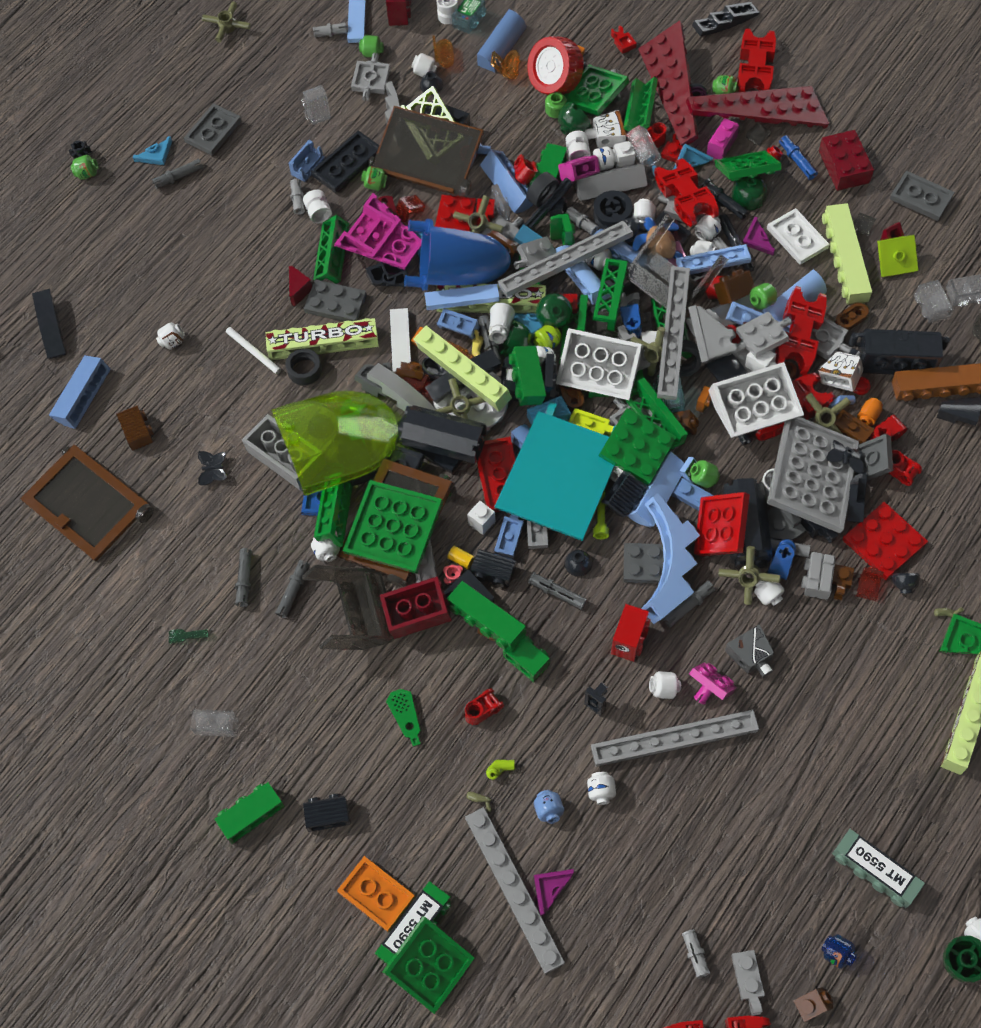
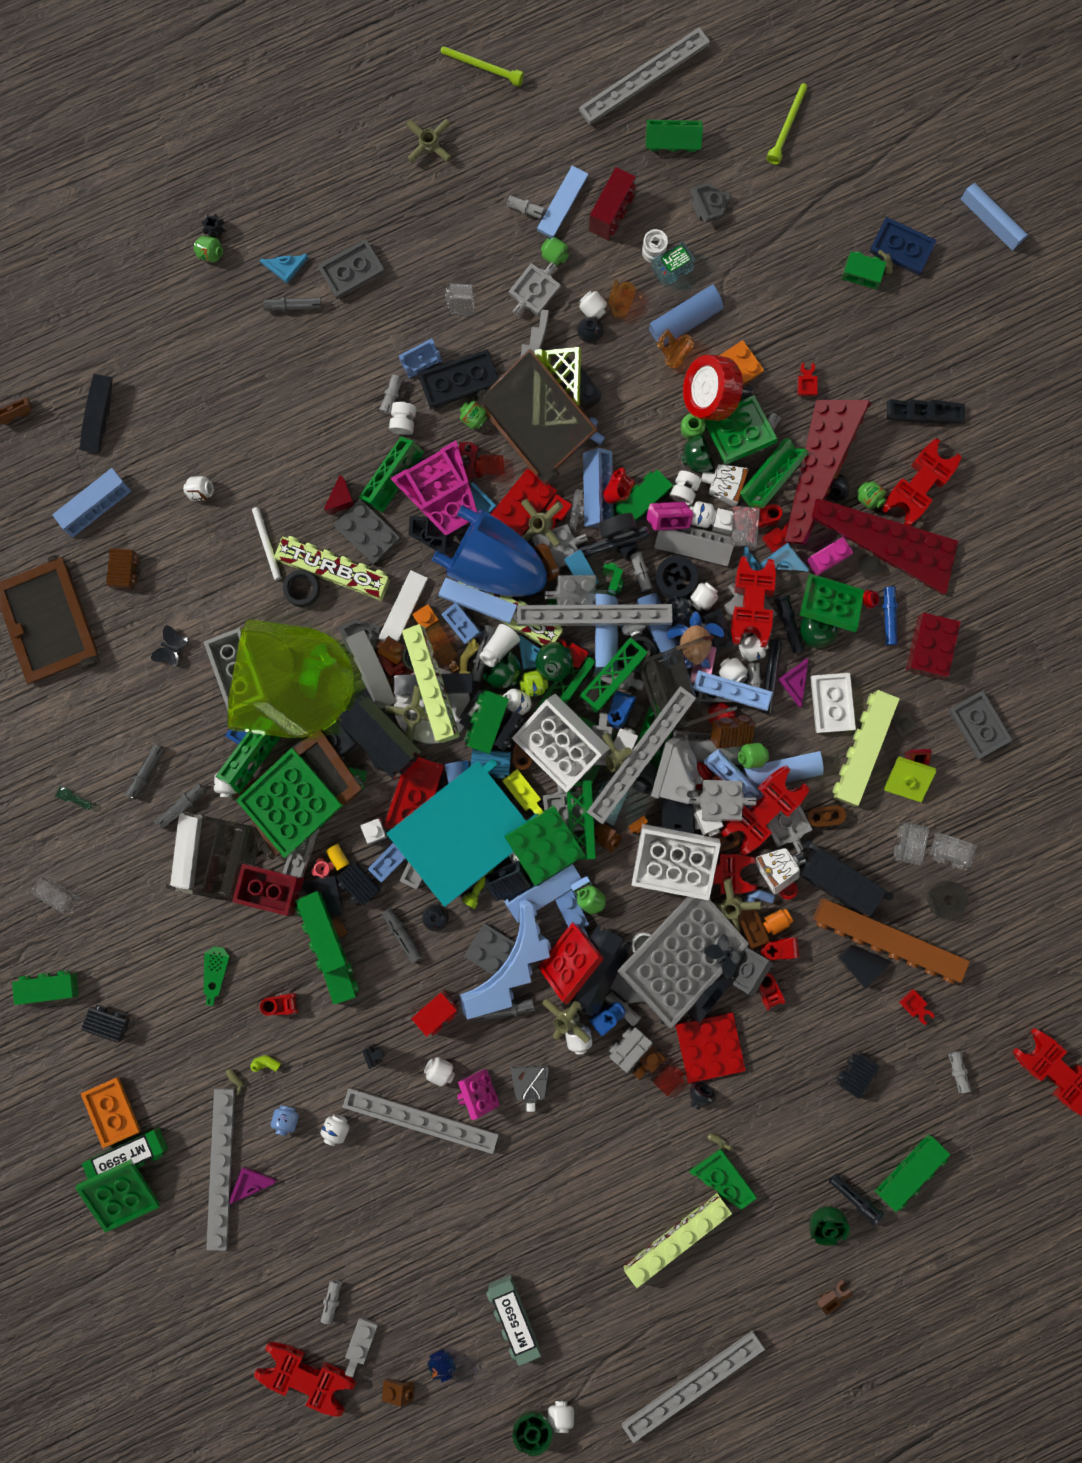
camera: 30 degrees right, 20 degrees up
none -> white panel [170,813,203,892]

